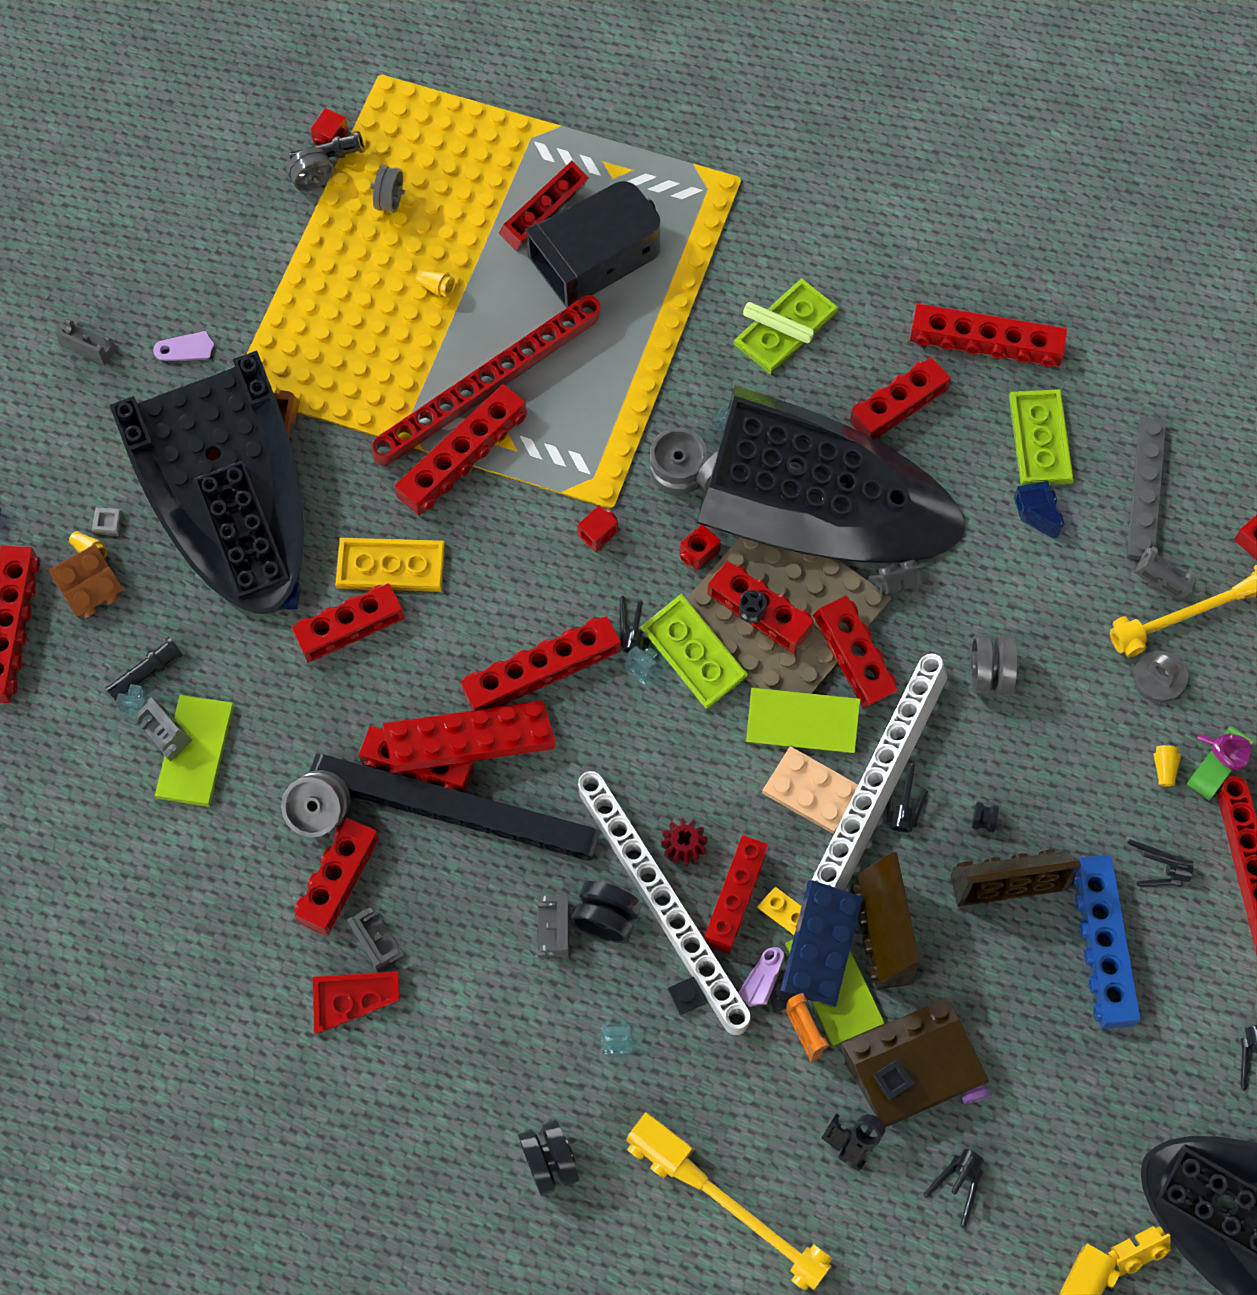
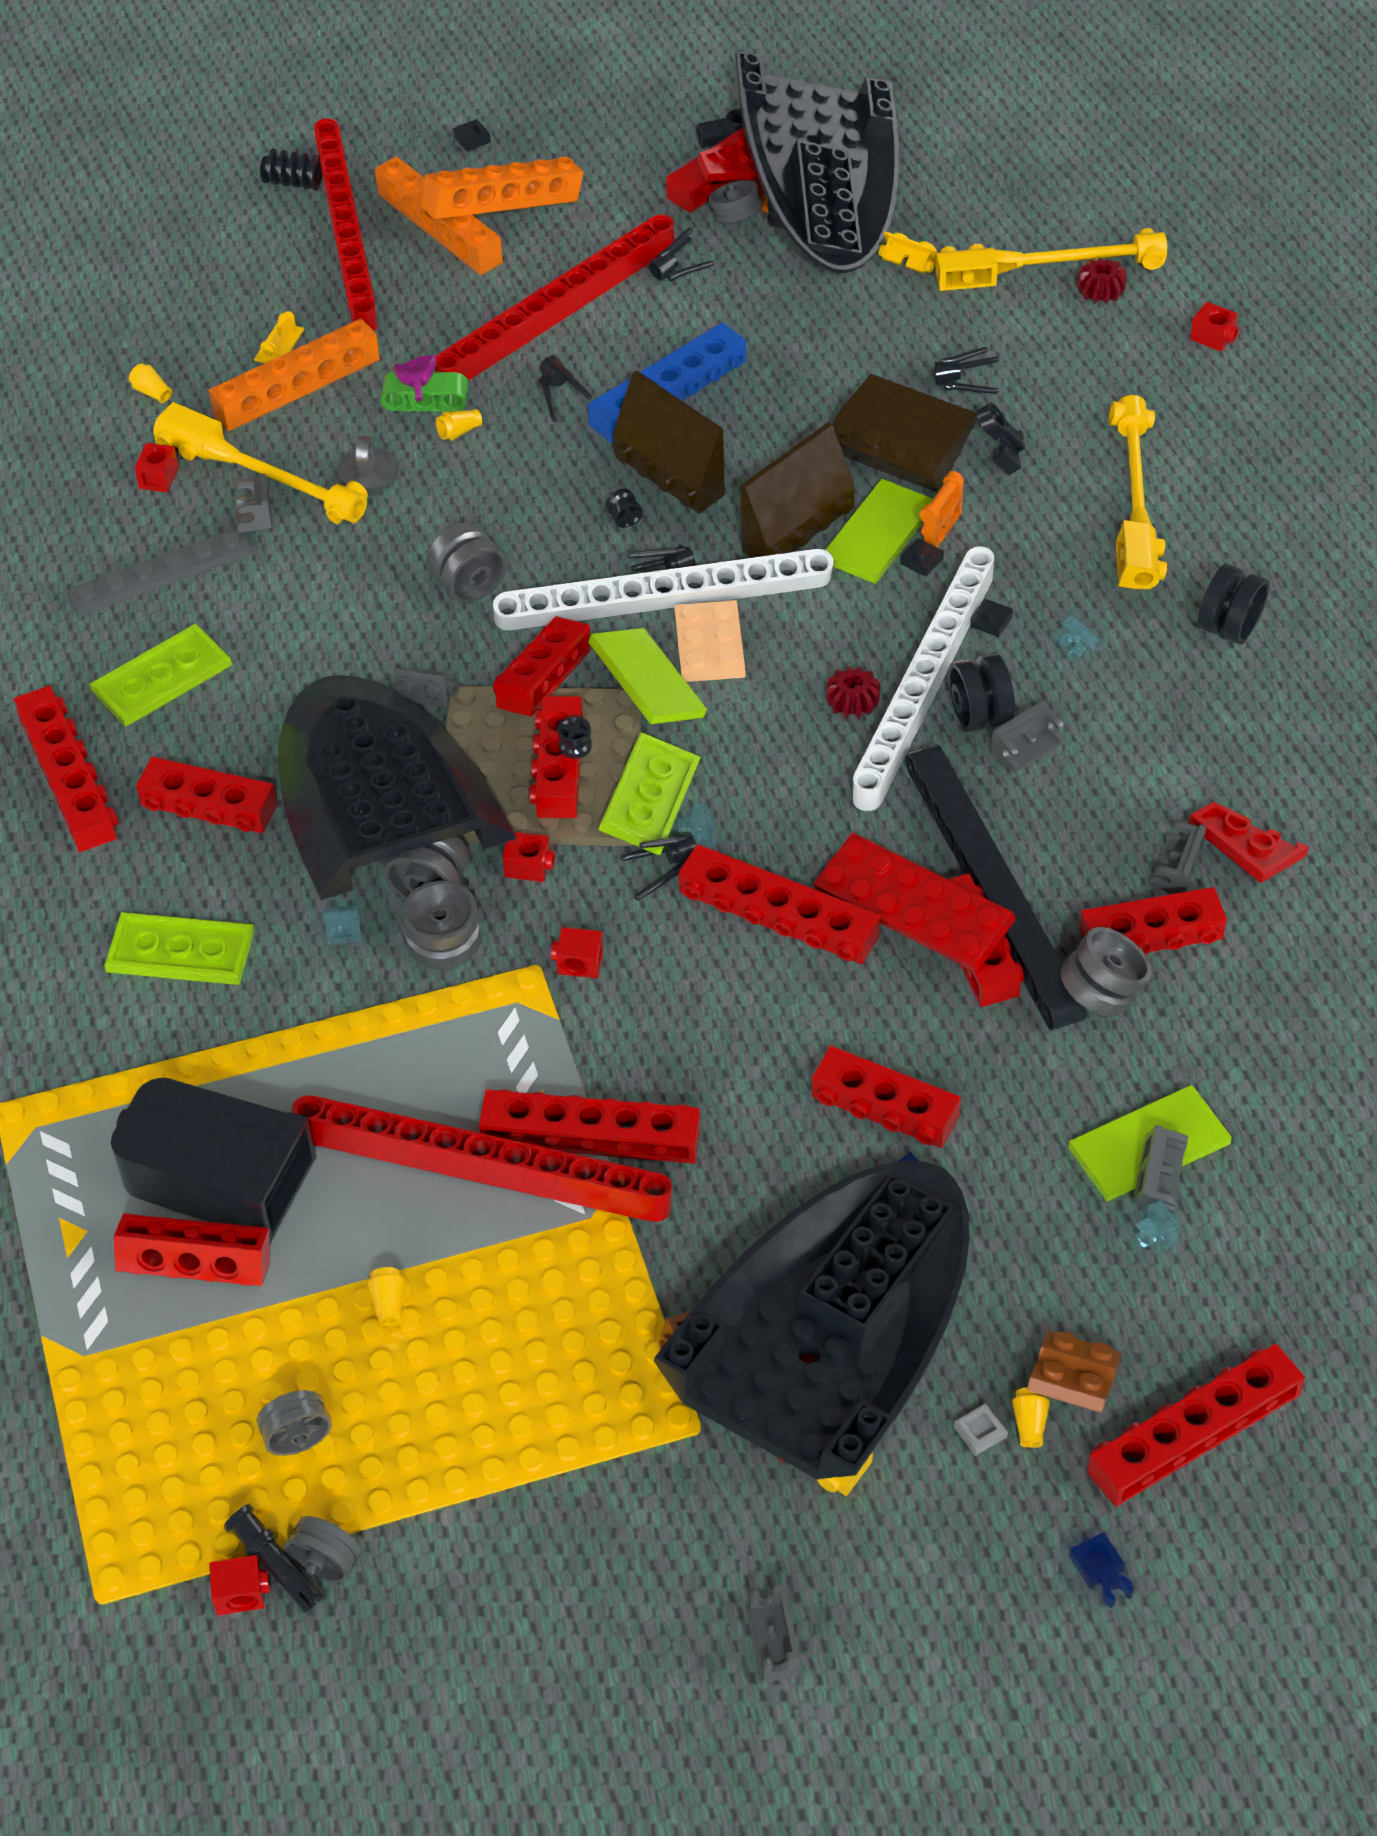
camera: 125 degrees left, 15 degrees down
black pin [105,636,183,701] -> none
lavender piece [153,331,214,361] -> none
yellow tile [335,538,445,592] -> none
red brick [704,835,768,955] -> none
lavender piece [738,947,785,1007] -> none
yellowish green axle [743,302,814,343] -> none
yellow hinge [757,887,802,935] -> none
dark blue plate [780,880,863,1007] -> none
black plate [872,1059,914,1102] -> none
clear blue slope [1014,481,1064,539] -> none

